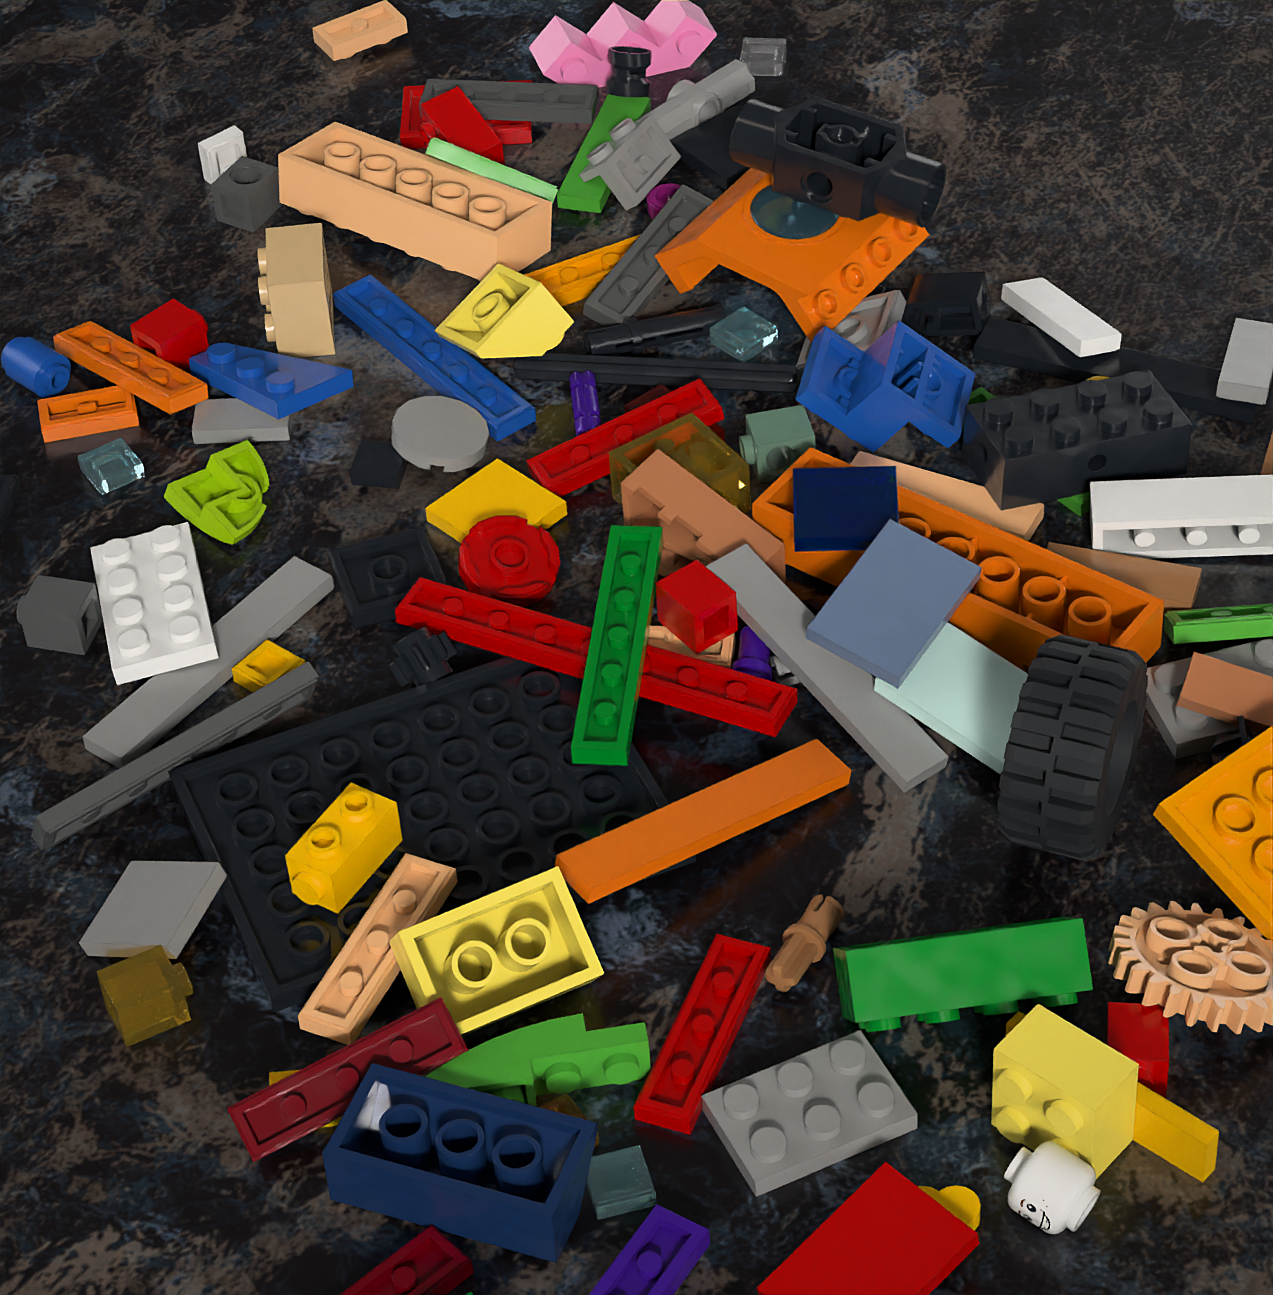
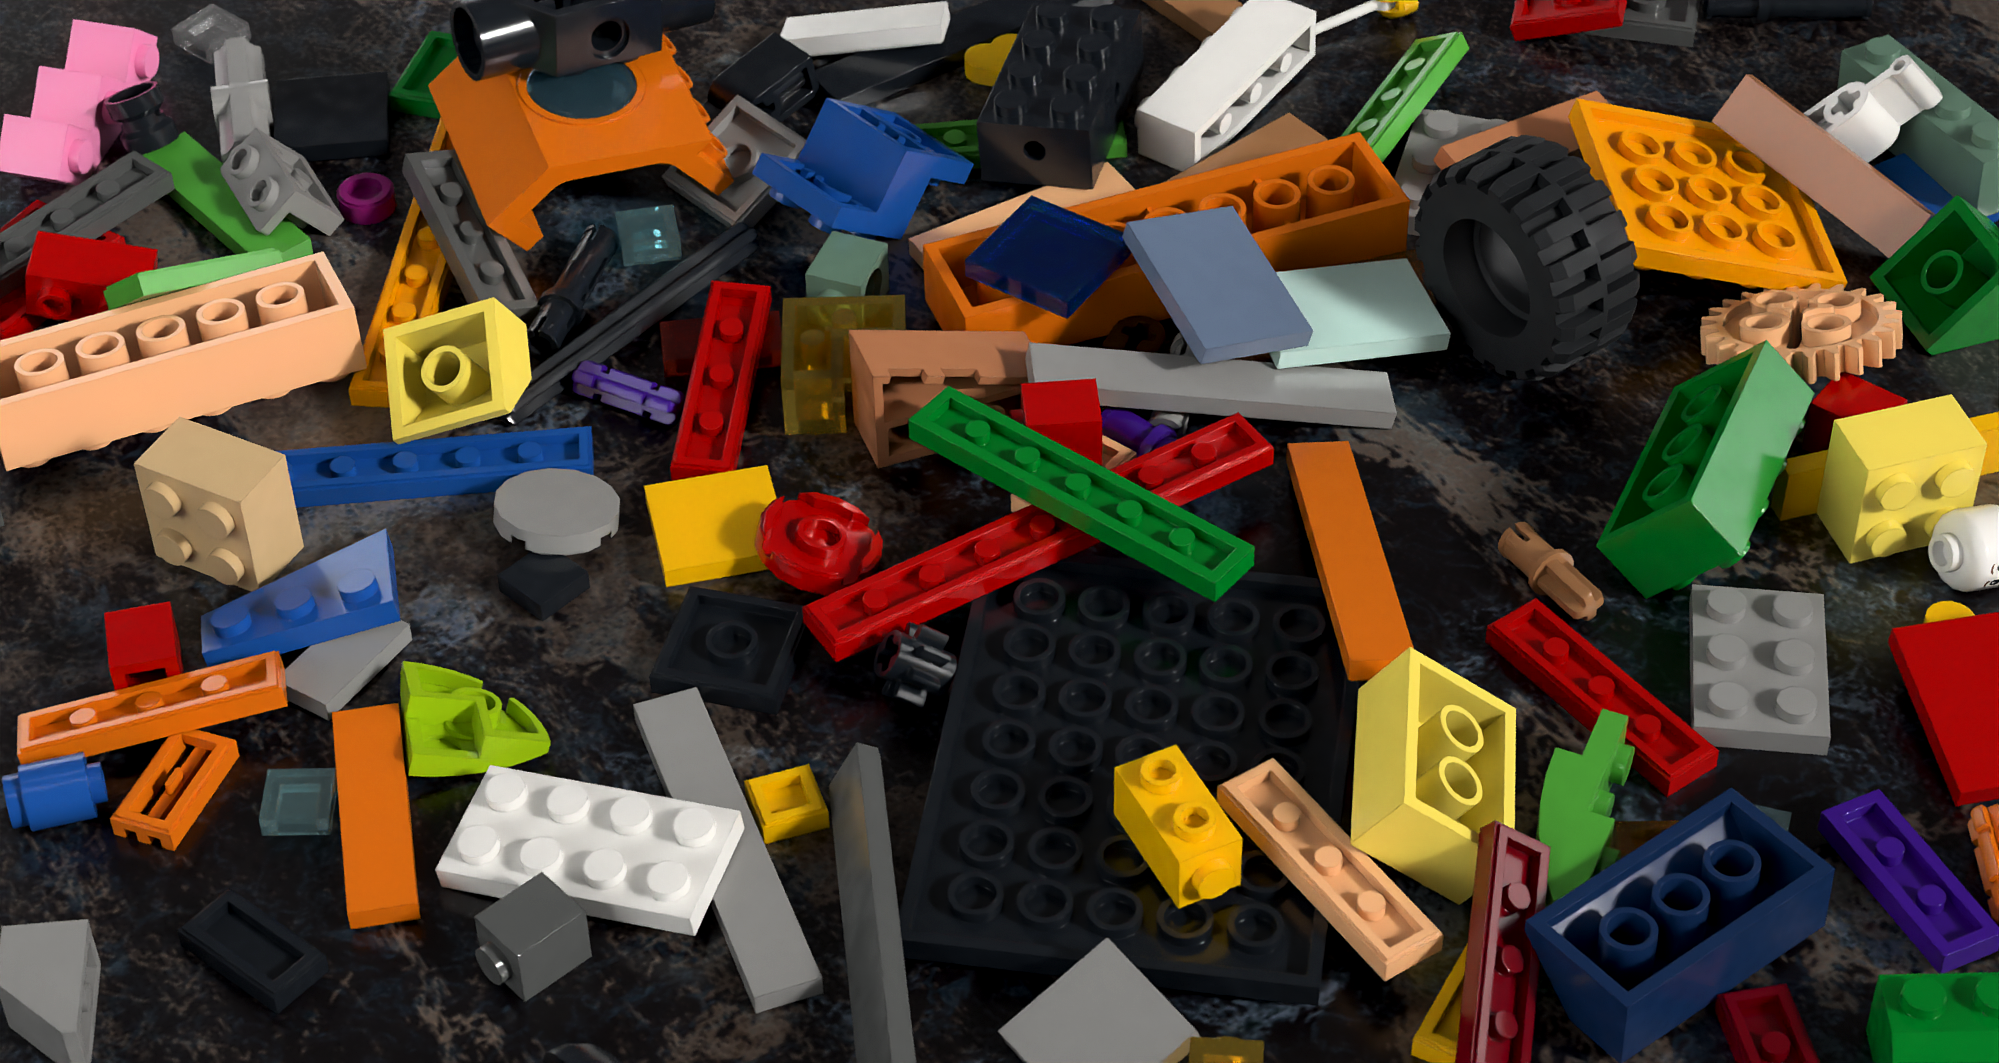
camera: 60 degrees left, 0 degrees up
none -> orange tile [332,703,420,929]

